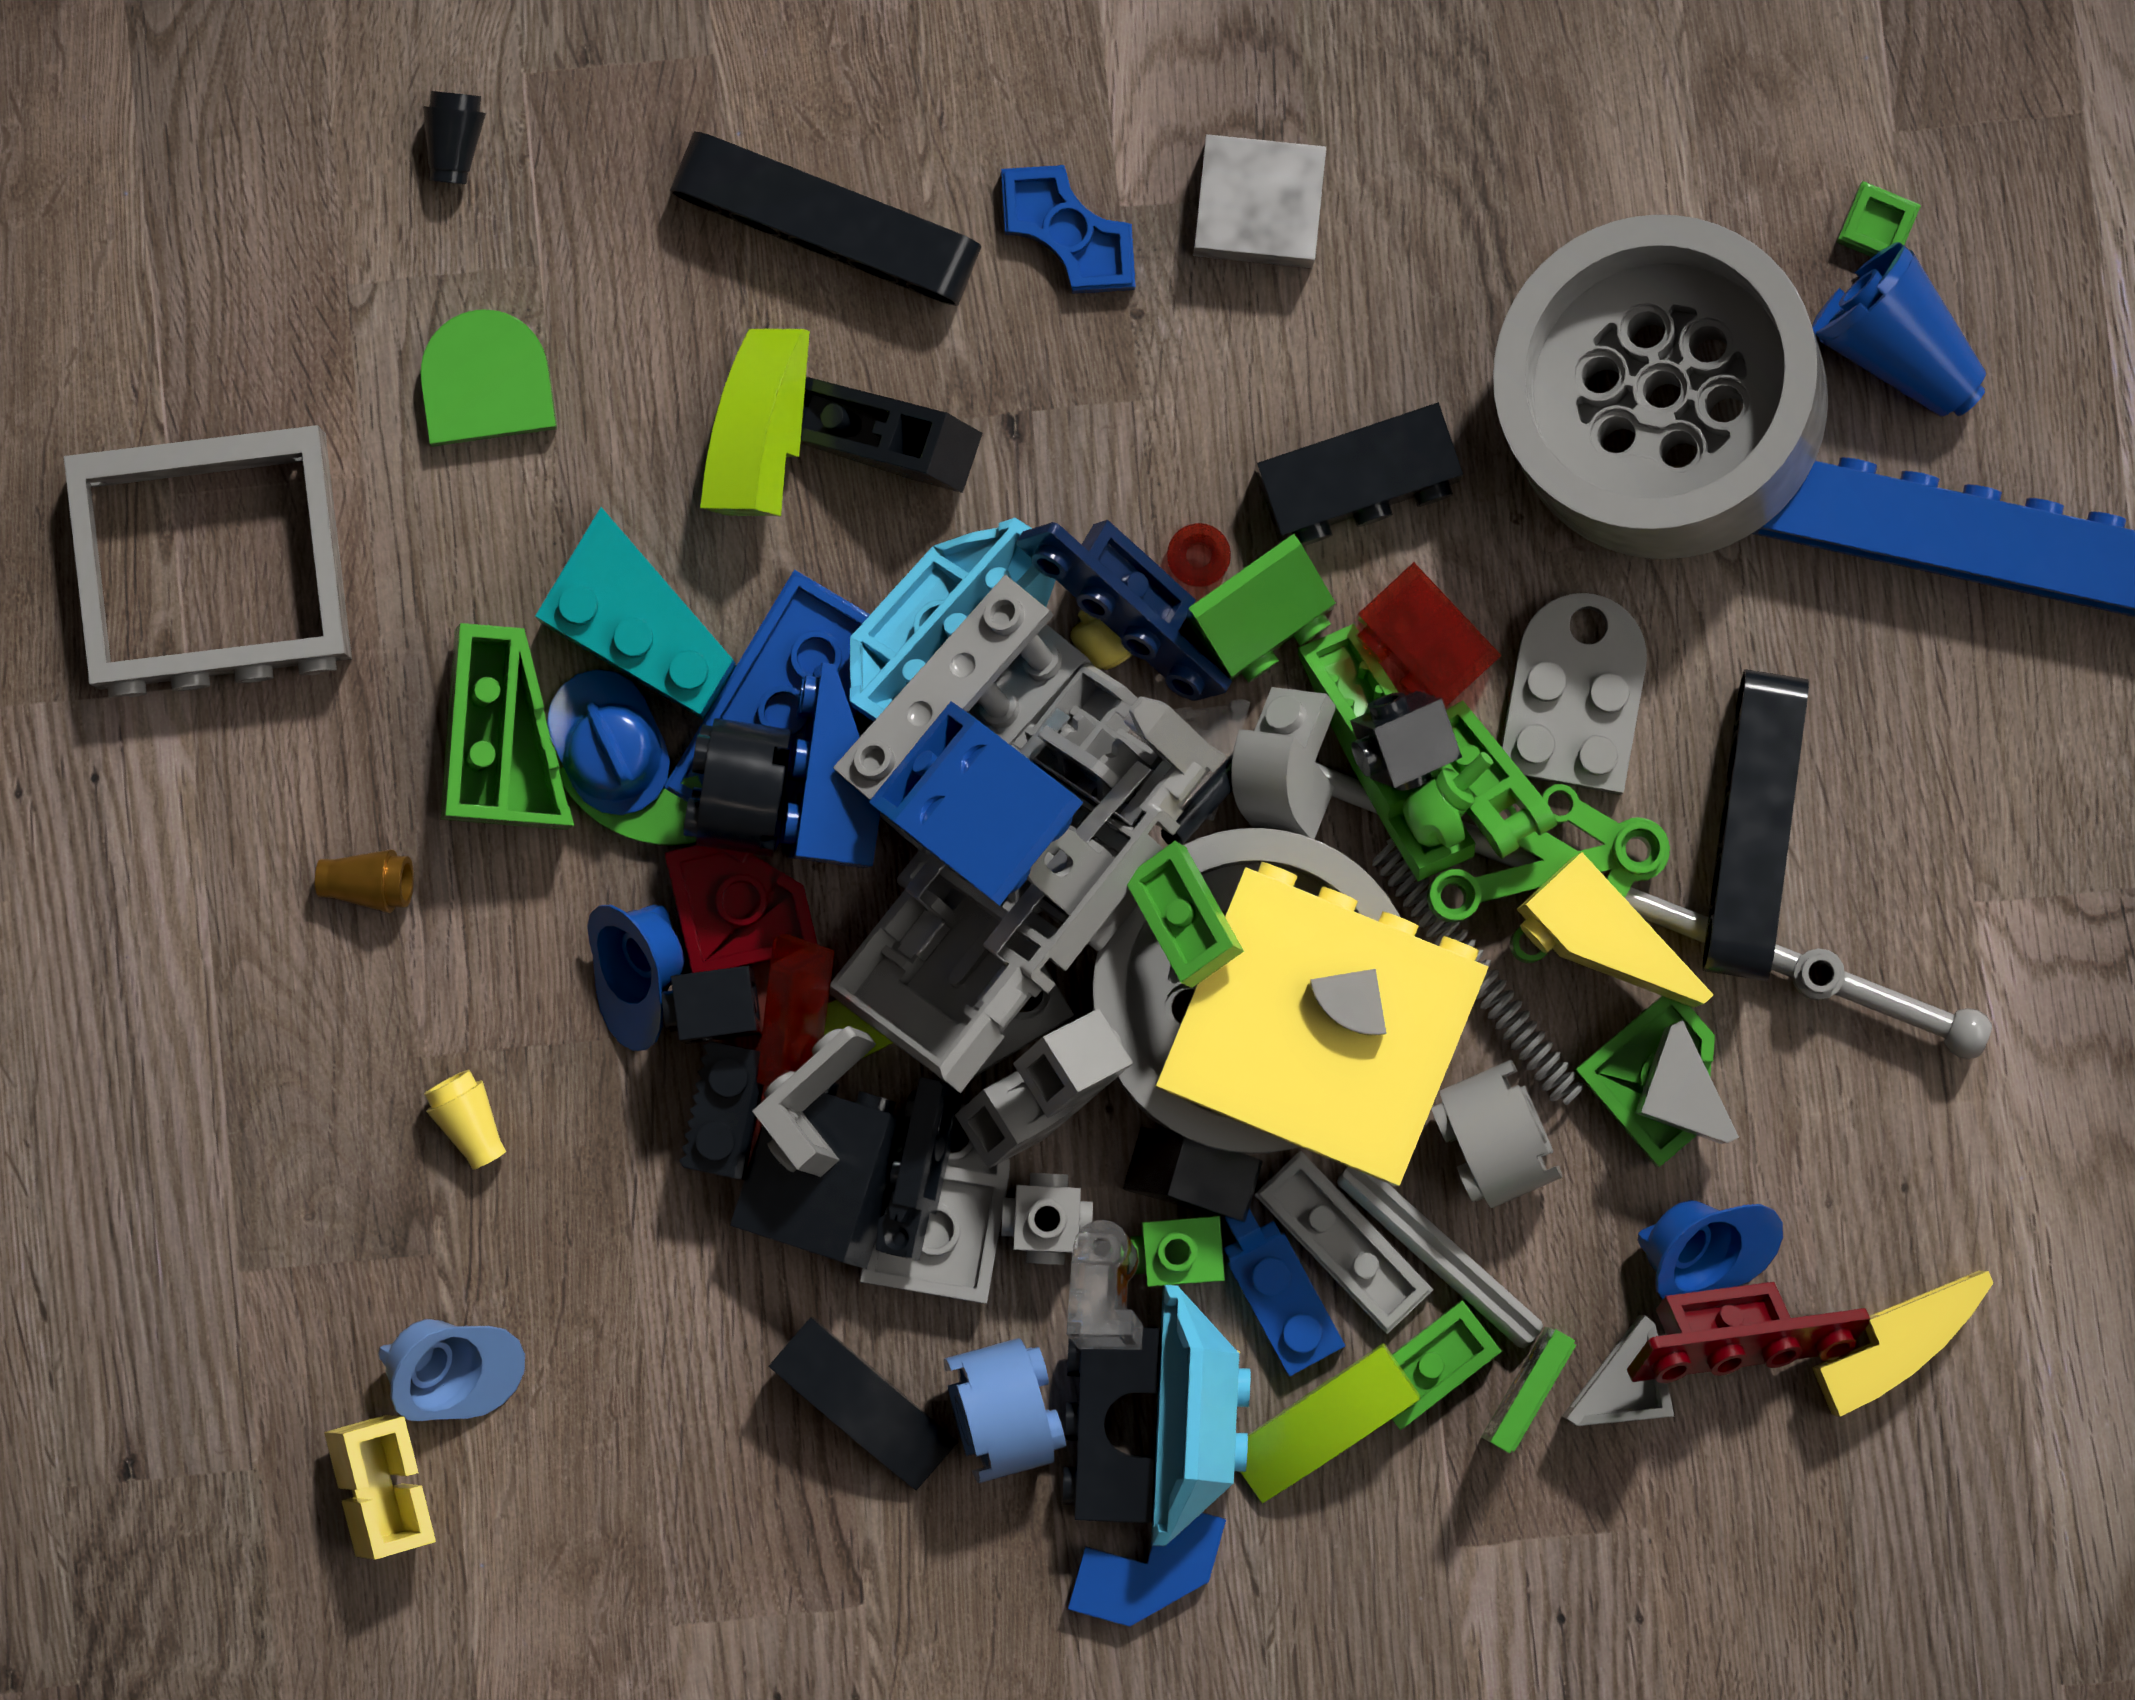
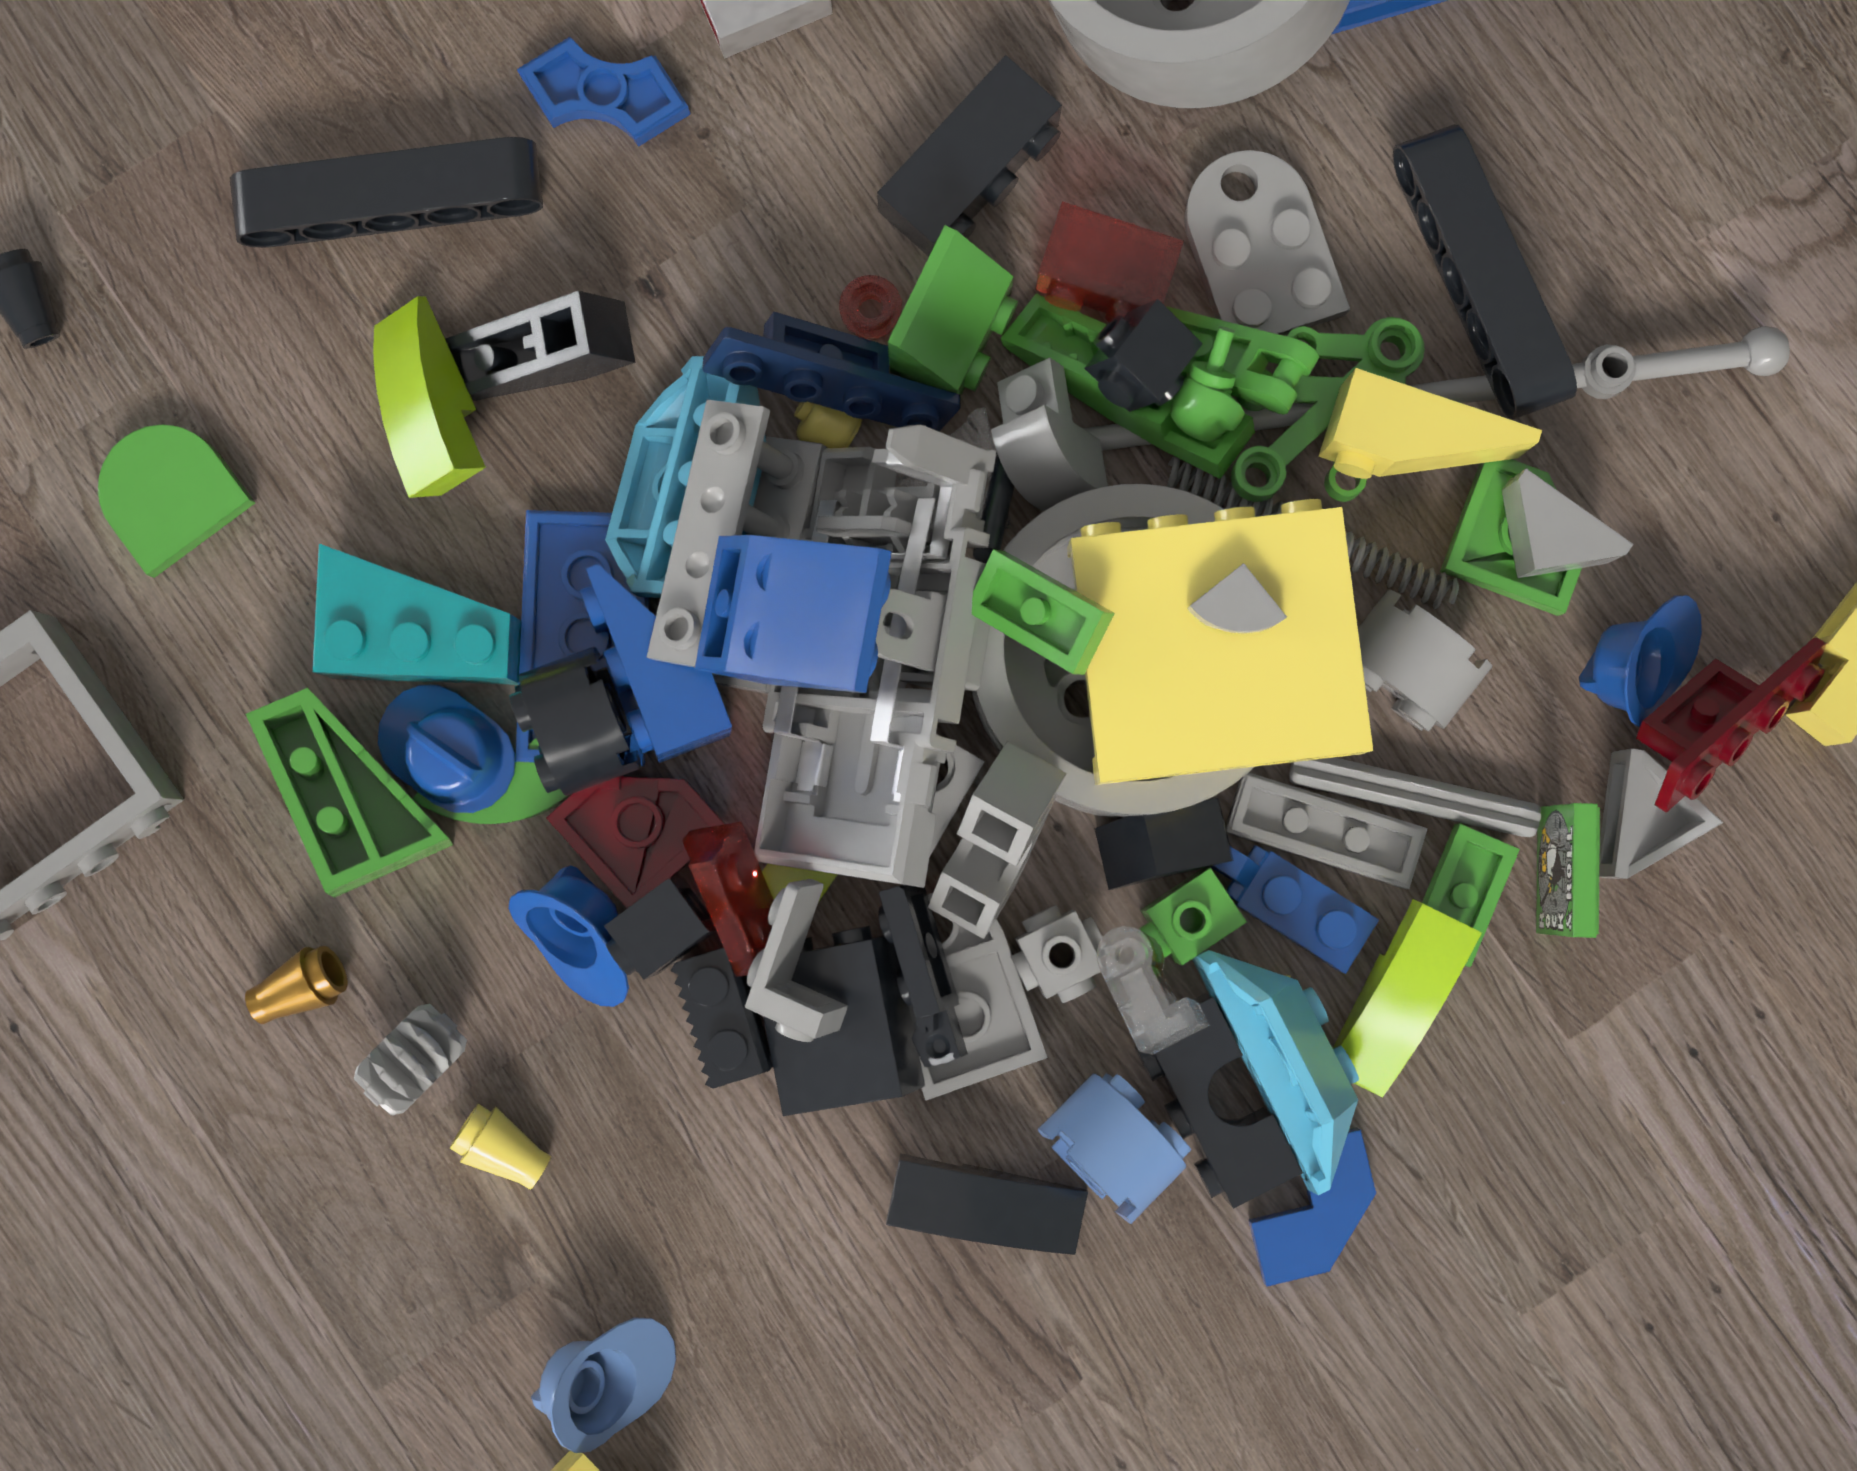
camera: 25 degrees left, 0 degrees up
none -> light grey gear [354,1004,467,1116]

